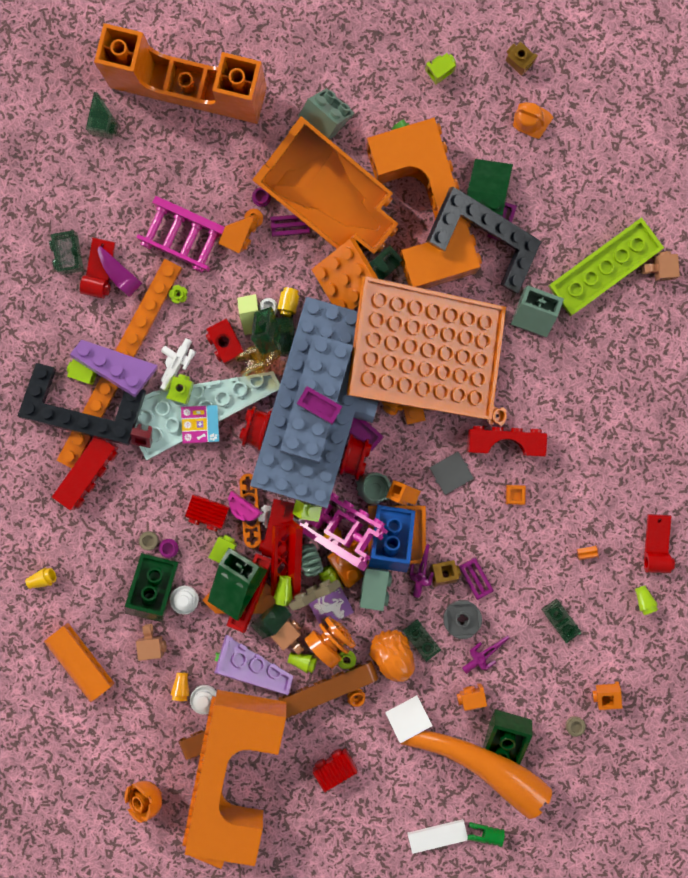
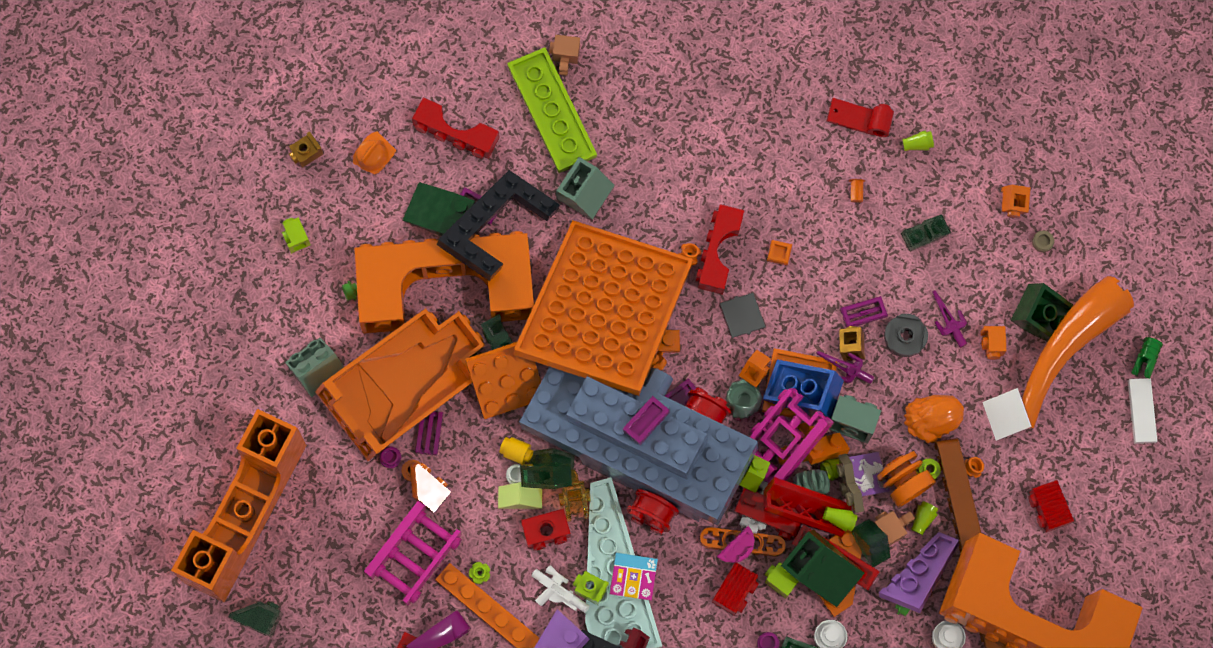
camera: 80 degrees left, 15 degrees down
clear green slope [402,619,442,662] -> none
none -> red arch [412,97,500,159]

